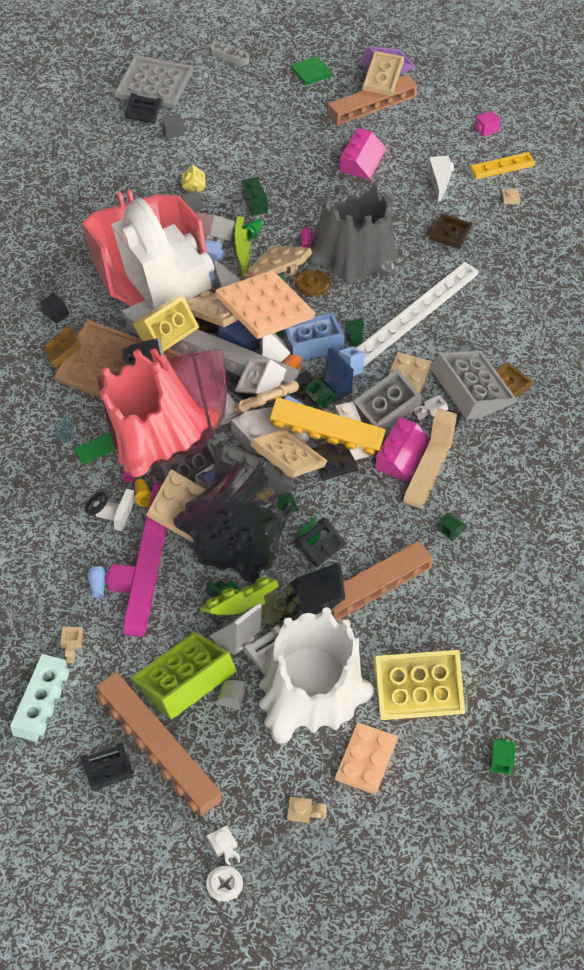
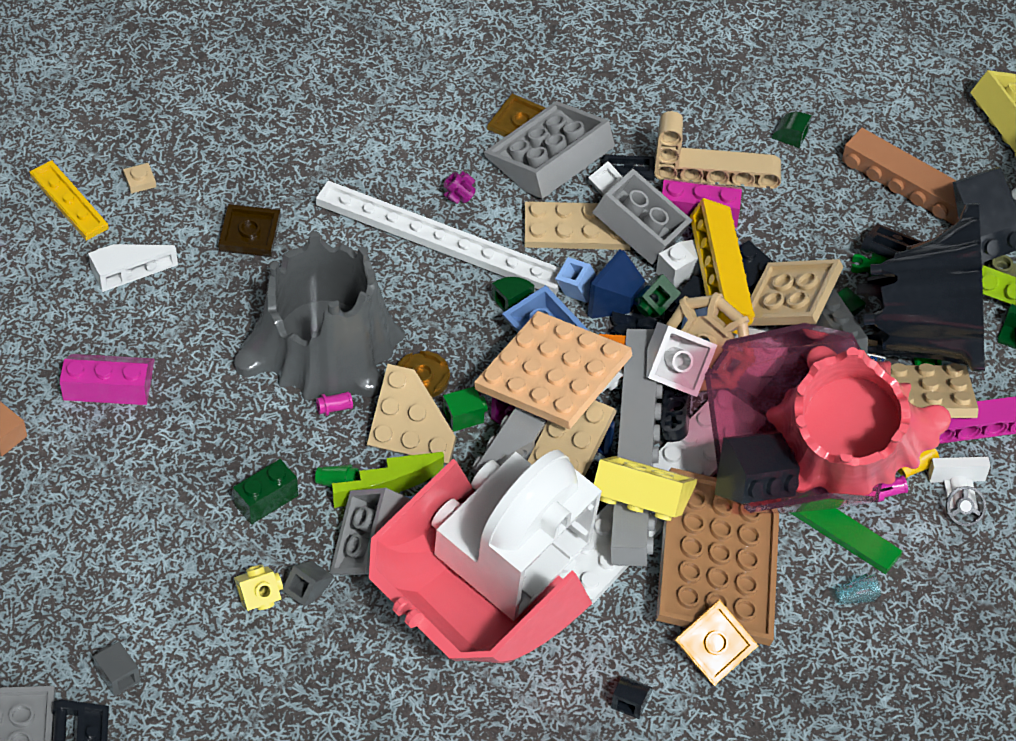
camera: 110 degrees left, 0 degrees up
none -> magenta gear [443,171,476,204]

